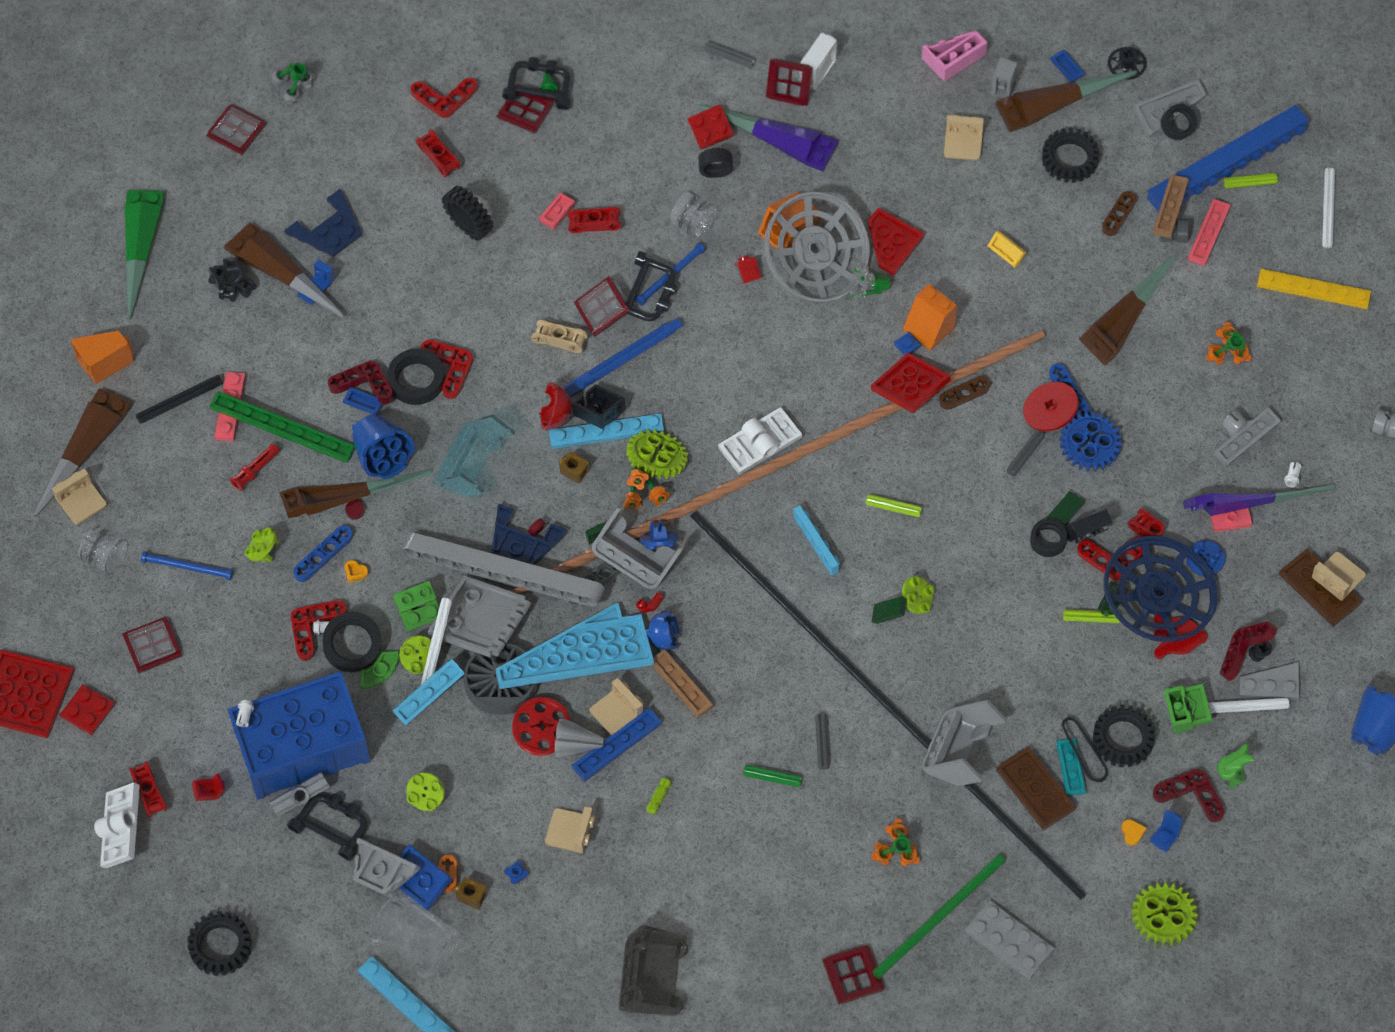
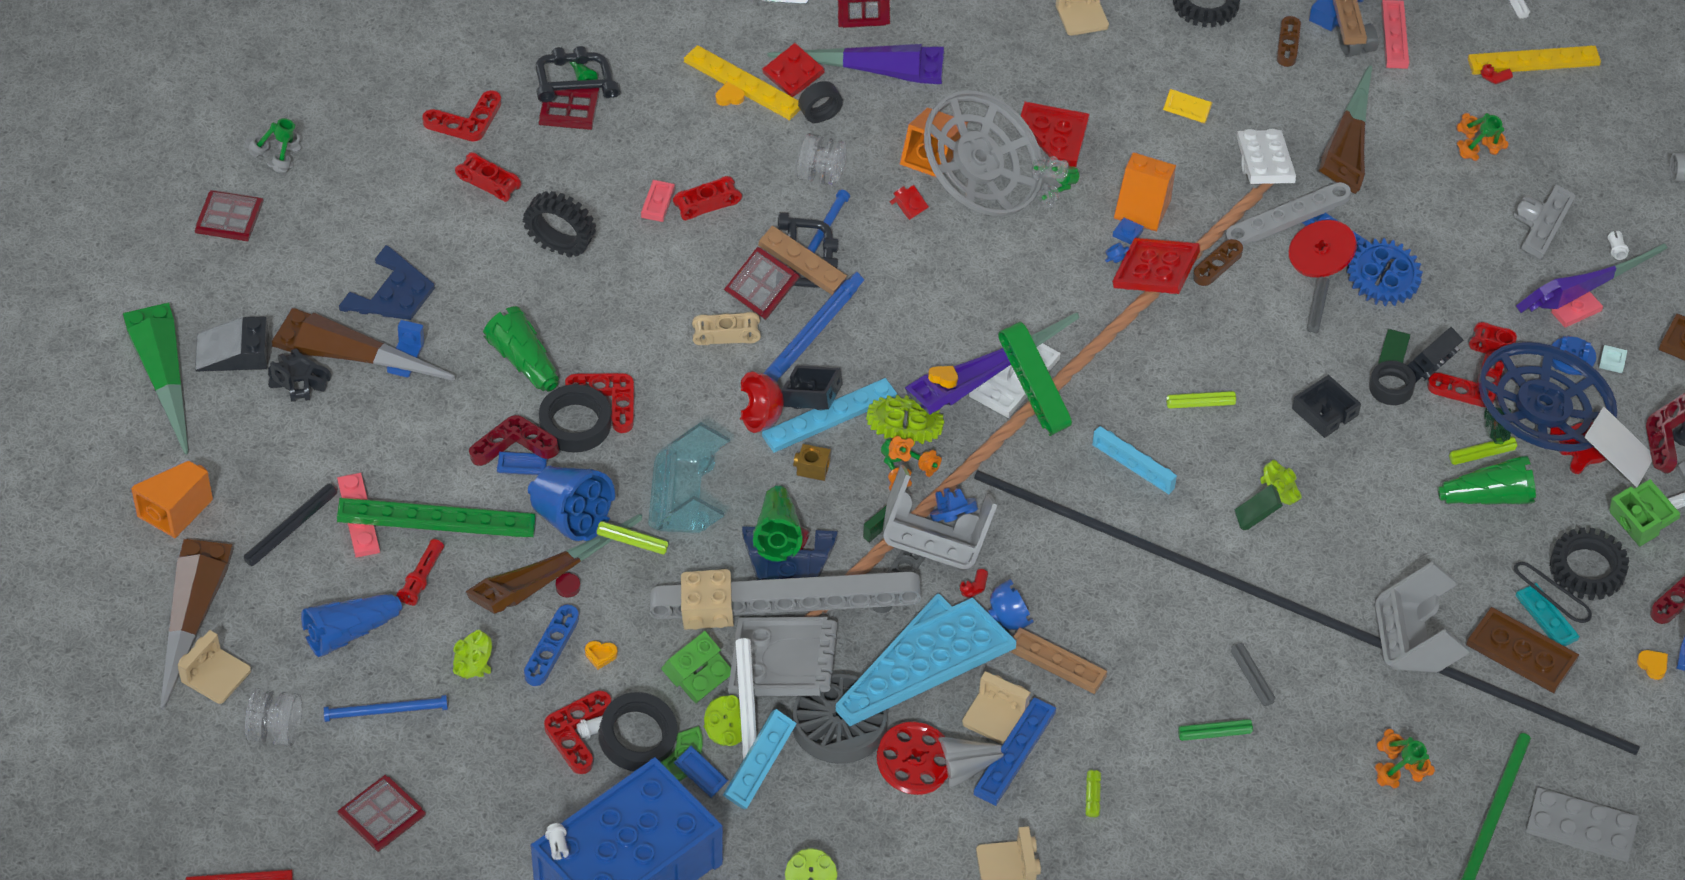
camera: 25 degrees left, 10 degrees down
none -> black slope [195,316,269,372]
none -> blue cone [301,594,402,657]
none -> green cone [483,306,559,392]
none -> lime axle [597,521,668,555]
none -> blue tile [674,746,728,798]
none -> tan bracket [681,569,734,630]
none -> yellow plate [684,45,801,120]
none -> light orange tile [716,82,744,106]
none -> green cone [753,486,802,561]
none -> medium nougat plate [758,225,847,295]
none -> dark purple plate [905,313,1080,415]
none -> light orange tile [928,366,958,388]
none -> green beam [998,322,1072,436]
none -> blue plate [1105,243,1130,263]
none -> light grey plate [1226,183,1351,246]
none -> white plate [1237,129,1296,184]
none -> black piece [1292,374,1361,438]
none -> green cone [1438,456,1536,505]
none -> red arm [1481,64,1513,84]
none -> white sticker [1585,406,1652,487]
none -> light aqua plate [1599,345,1627,373]

